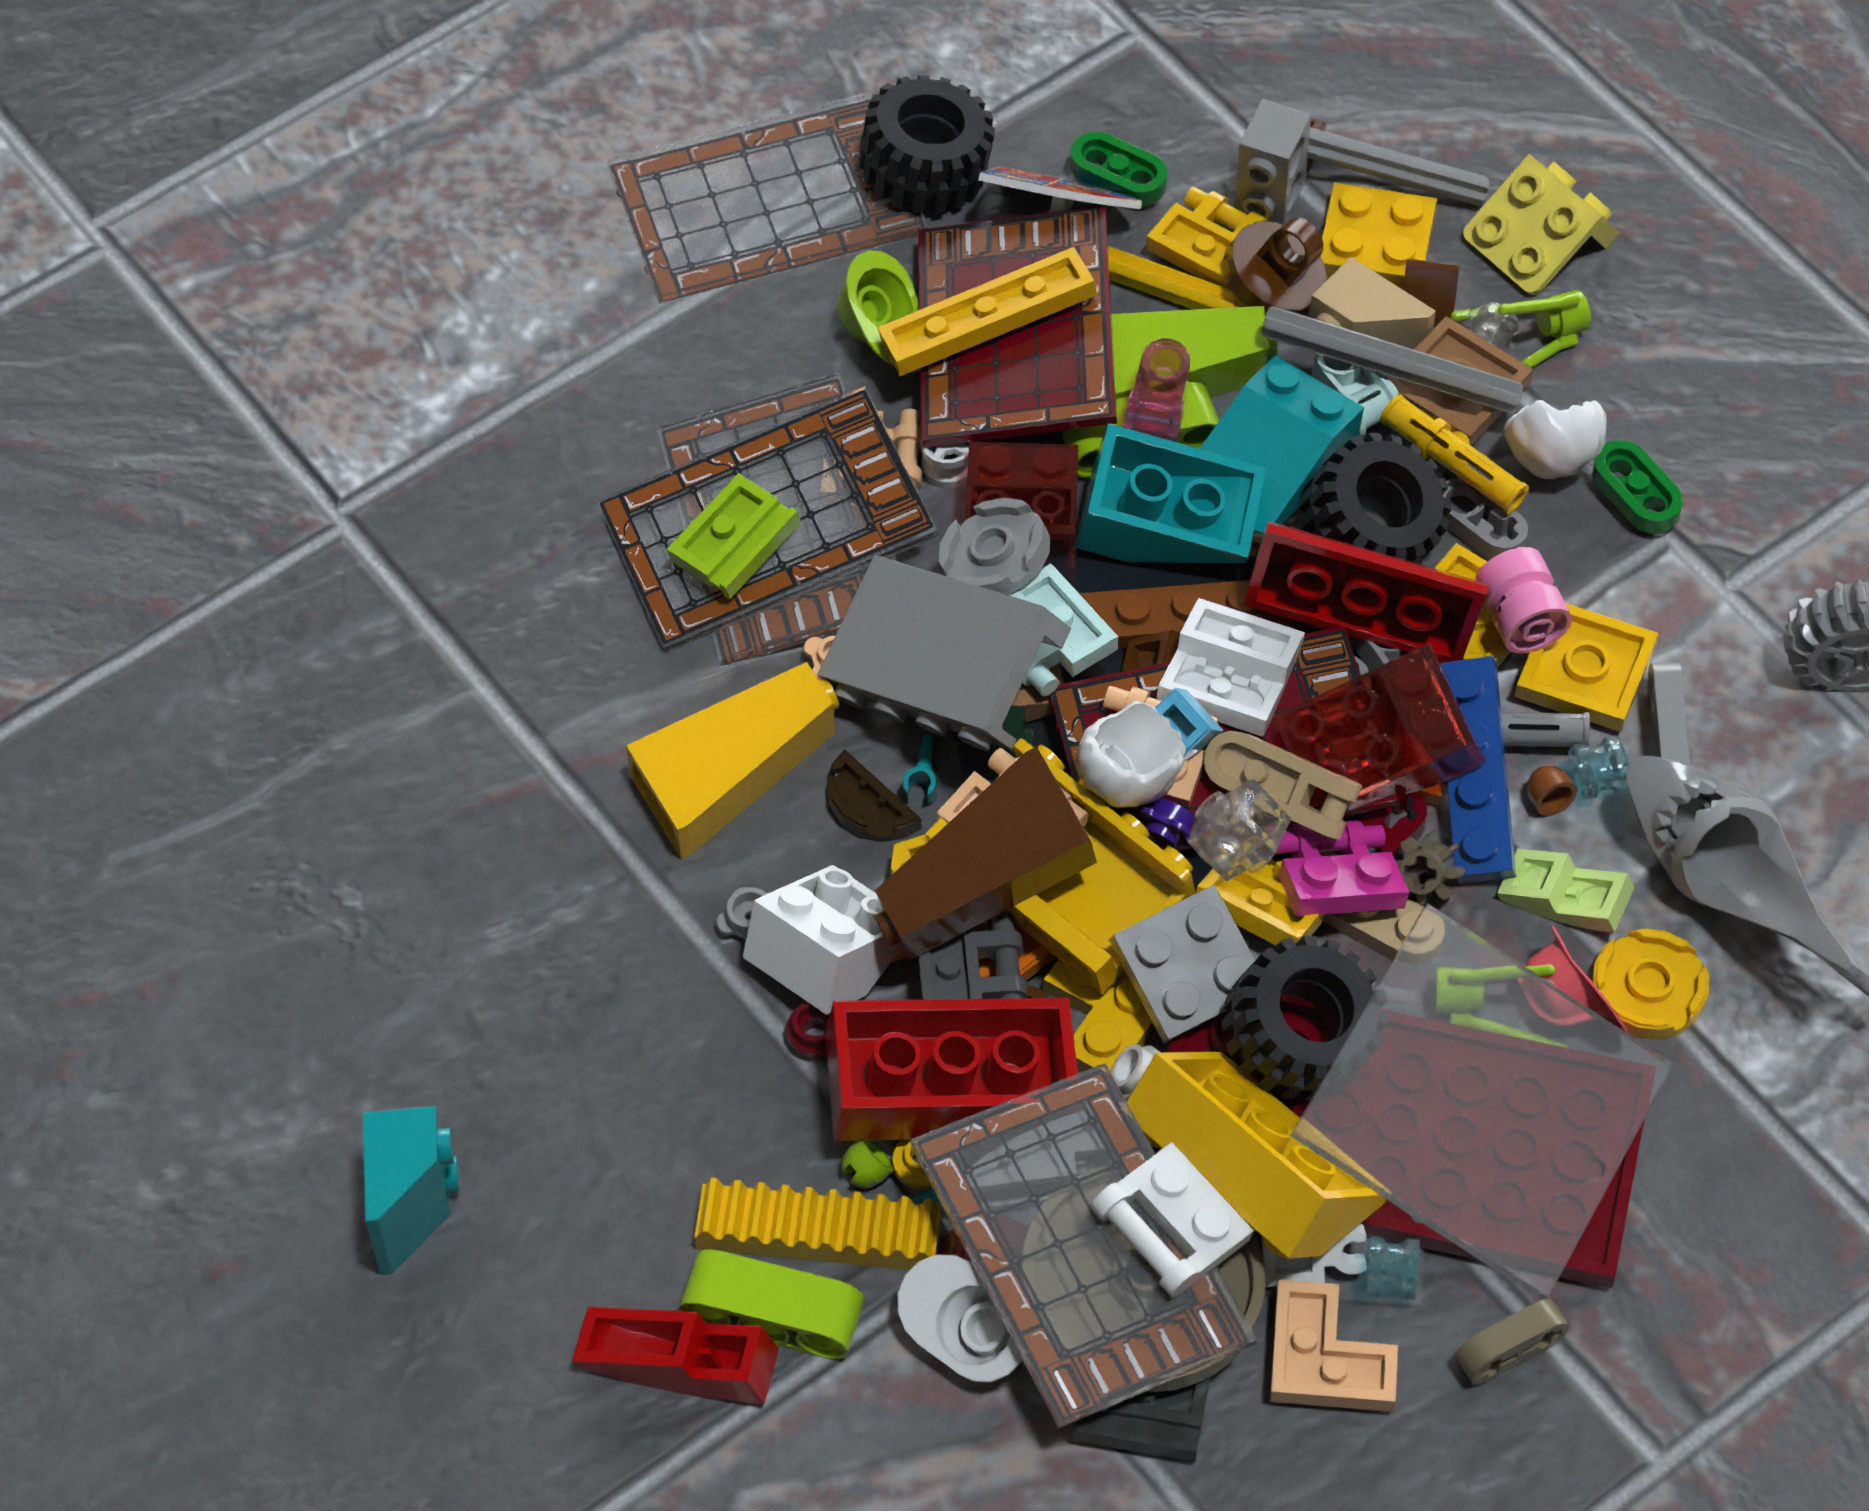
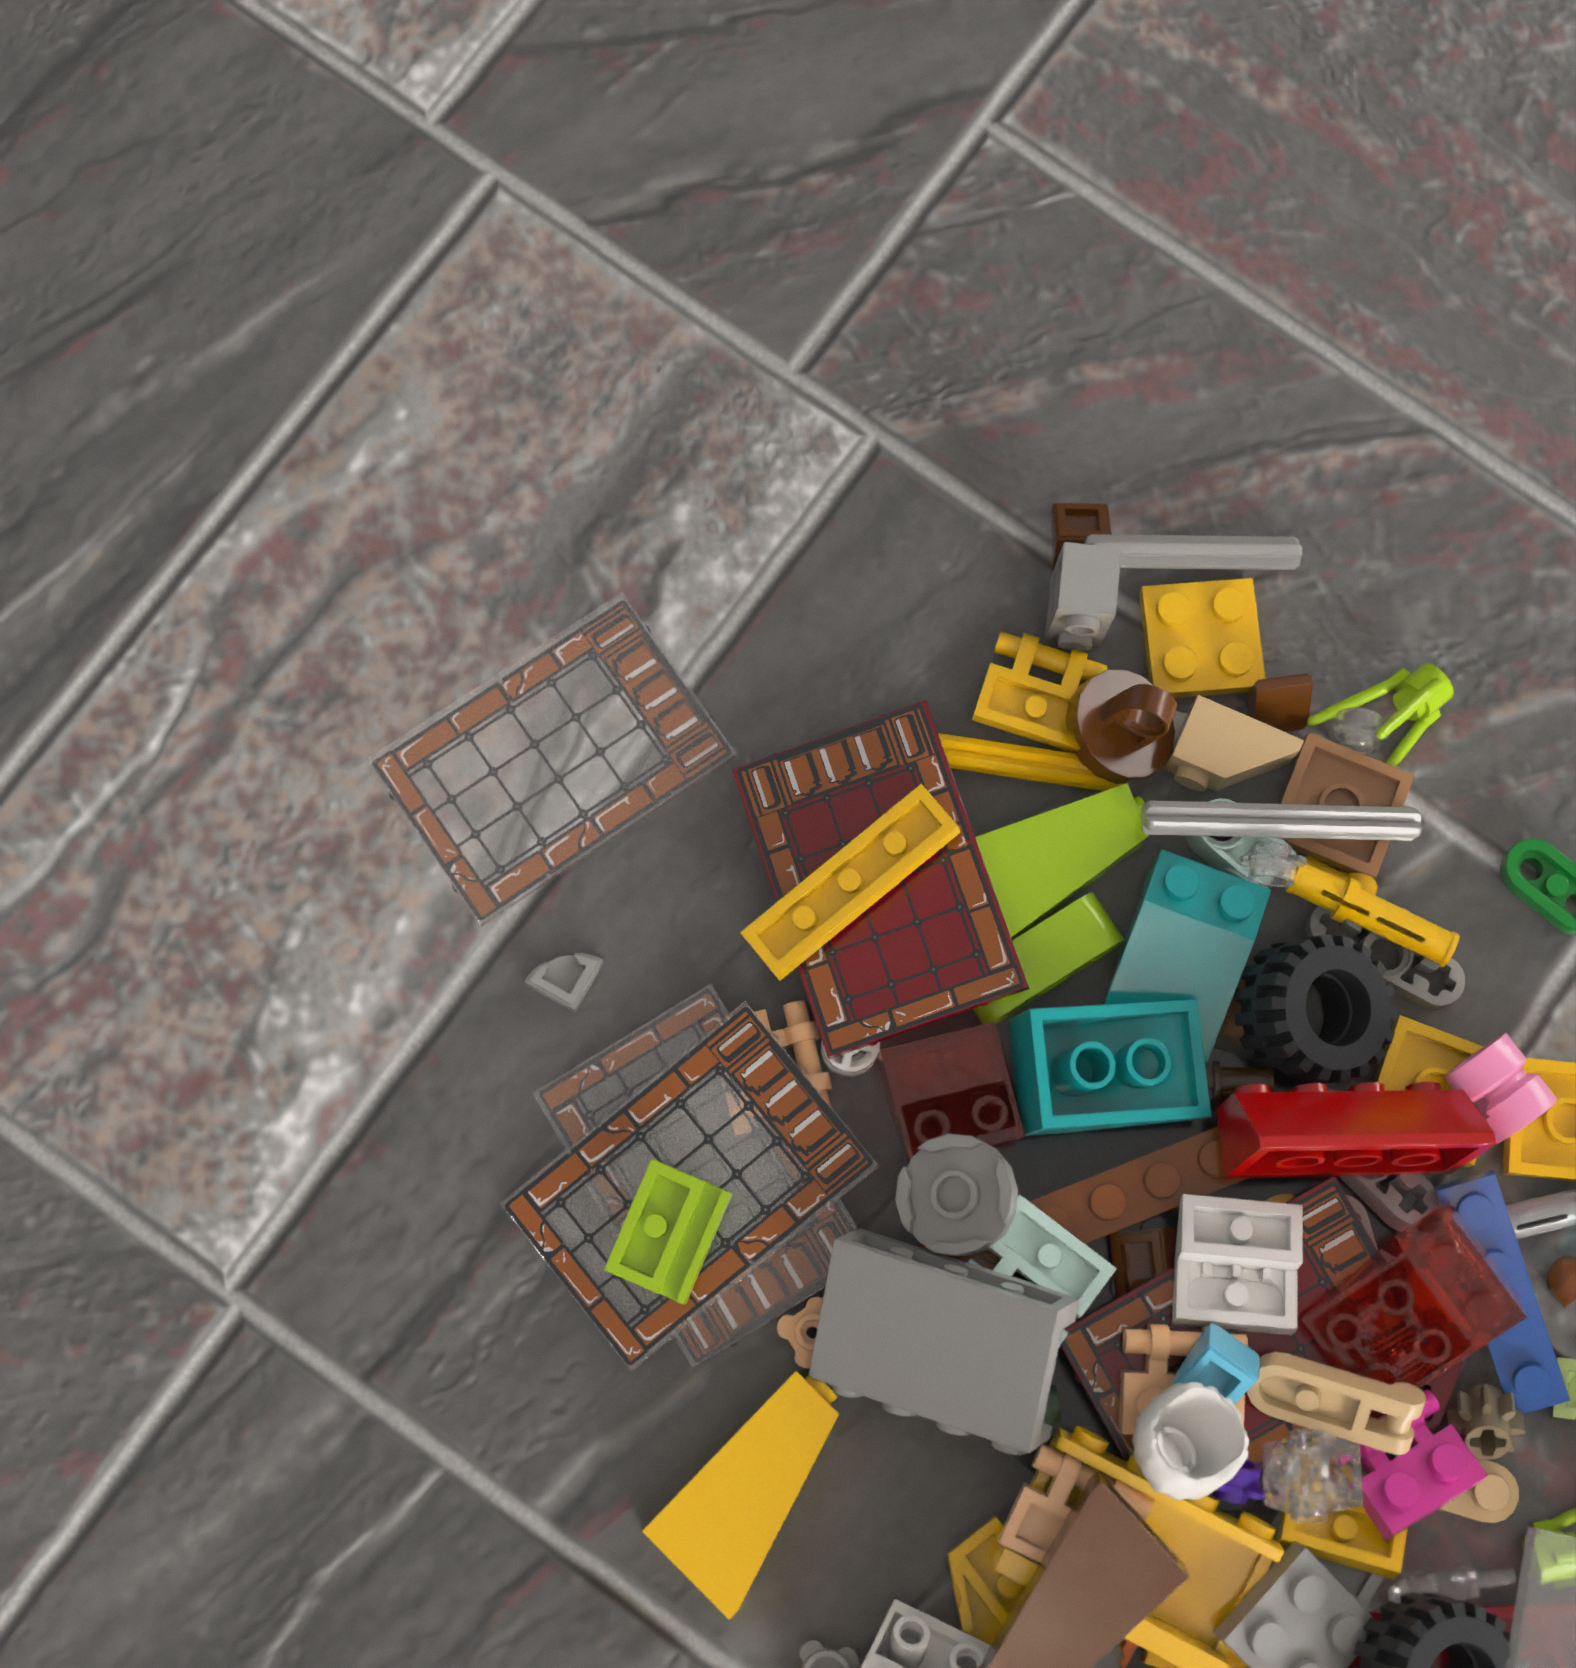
camera: 25 degrees left, 20 degrees up
dark brown tile [827,749,922,842] -> none
lime piece [837,250,919,365] -> none
black tyre [858,75,995,214] -> none
teal hand [902,734,937,804] -> none
shield [979,166,1142,212] -> none
green plate [1070,131,1167,205] -> none
clear pink piece [1123,338,1190,443] -> none
light yellow bracket [1463,154,1620,295] -> none
white hair [1503,400,1607,479] -> none
none -> light grey tile [524,953,604,1013]
none -> clear plate [1239,842,1307,887]

